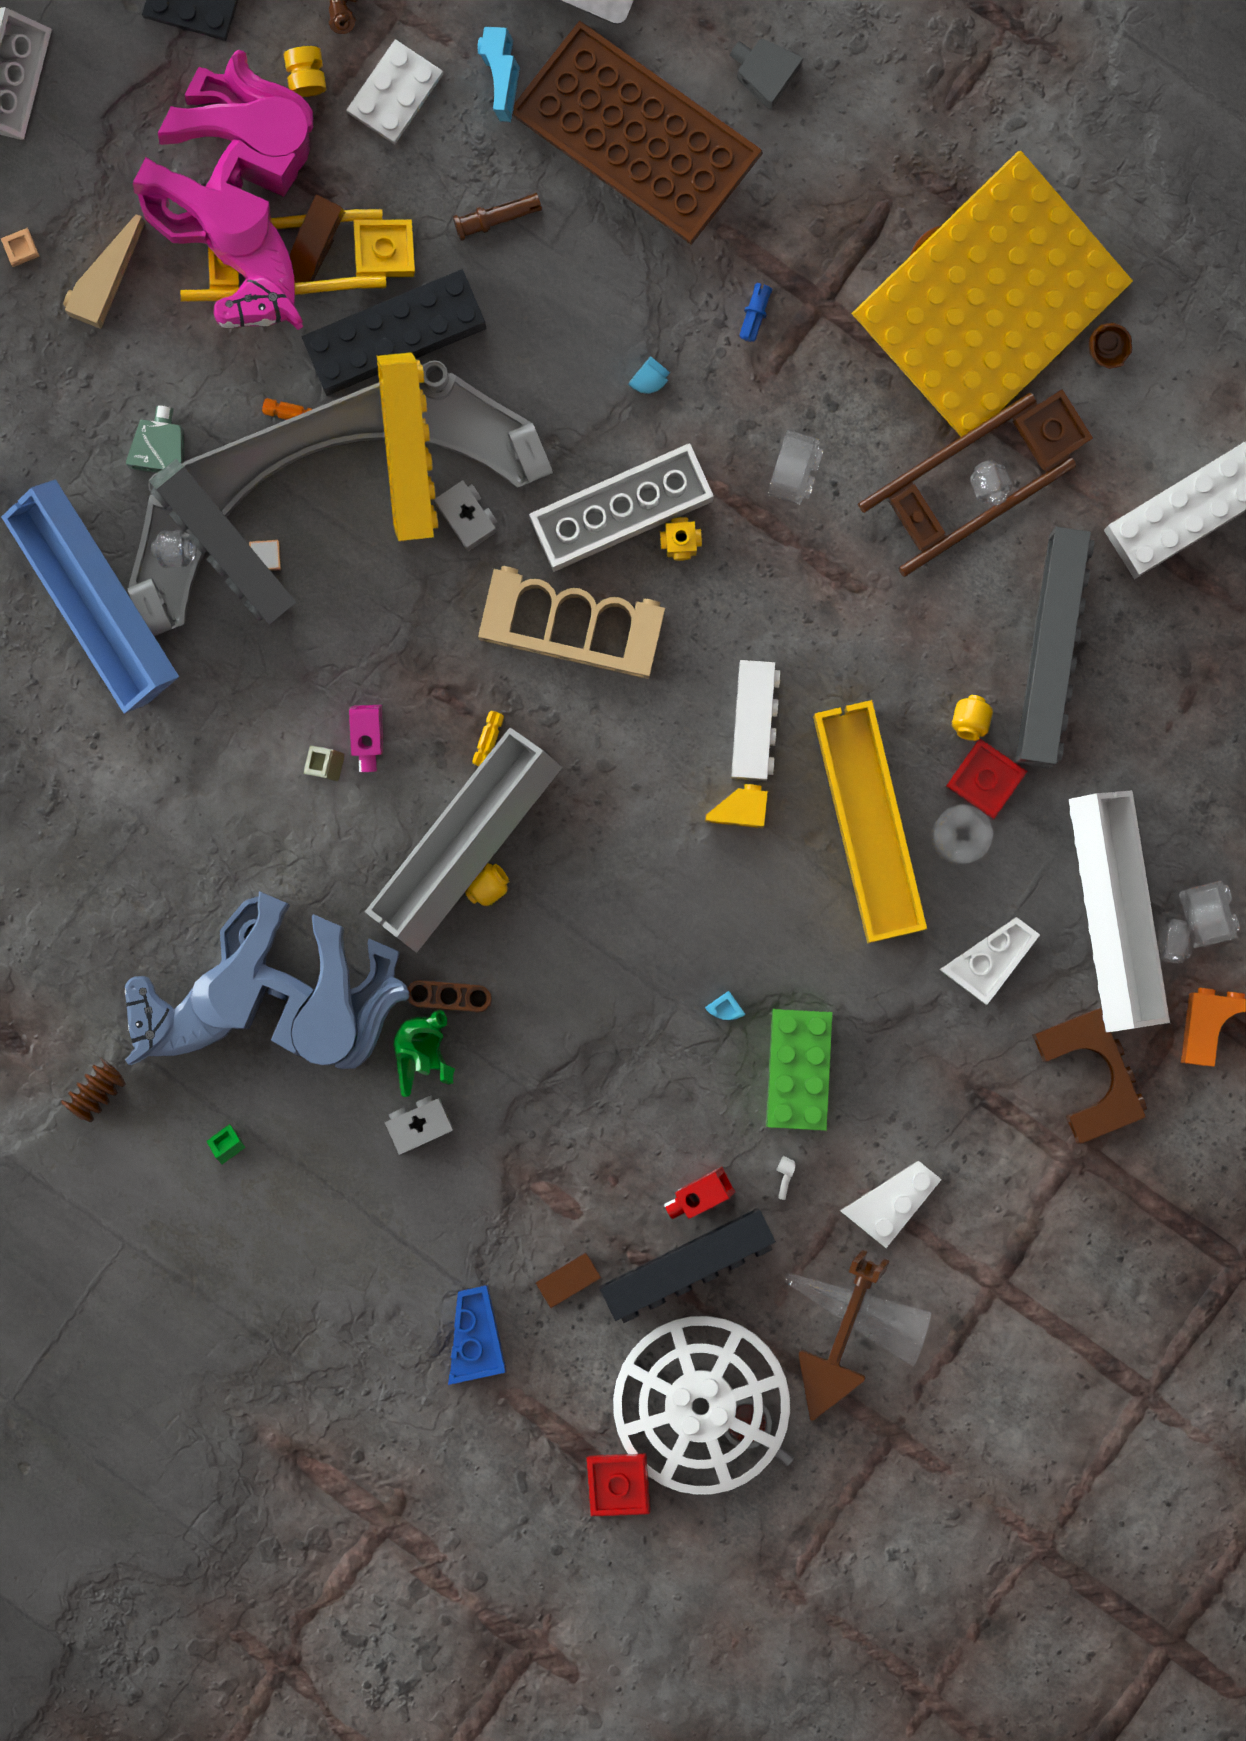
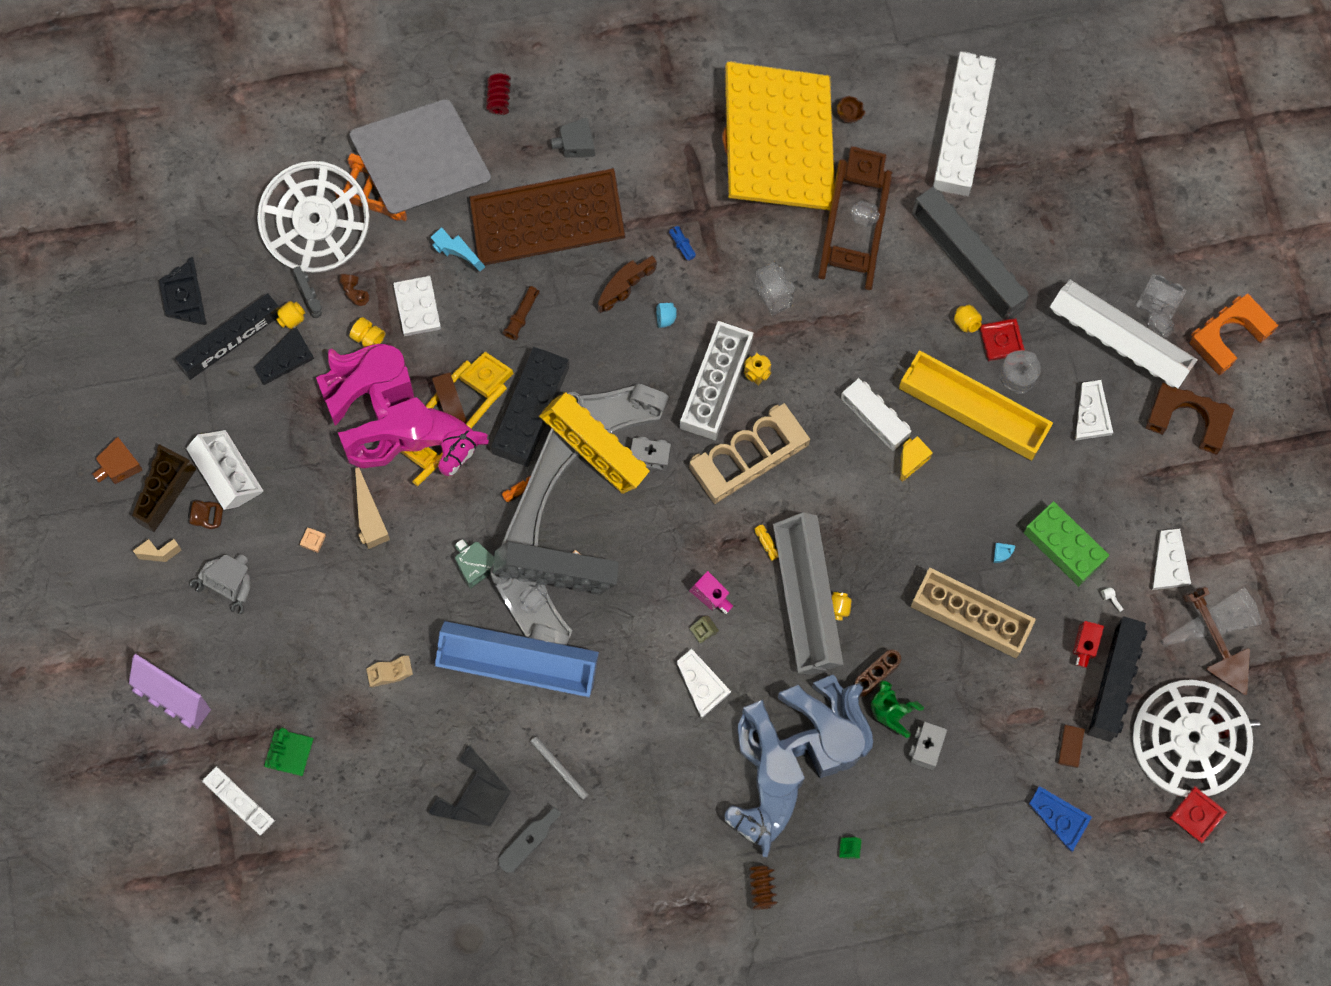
camera: 50 degrees left, 15 degrees down
none -> light grey bar [531,737,589,800]
none -> reddish brown slope [598,256,657,313]
none -> white wing [677,649,731,719]
none -> tan brick [911,568,1036,658]

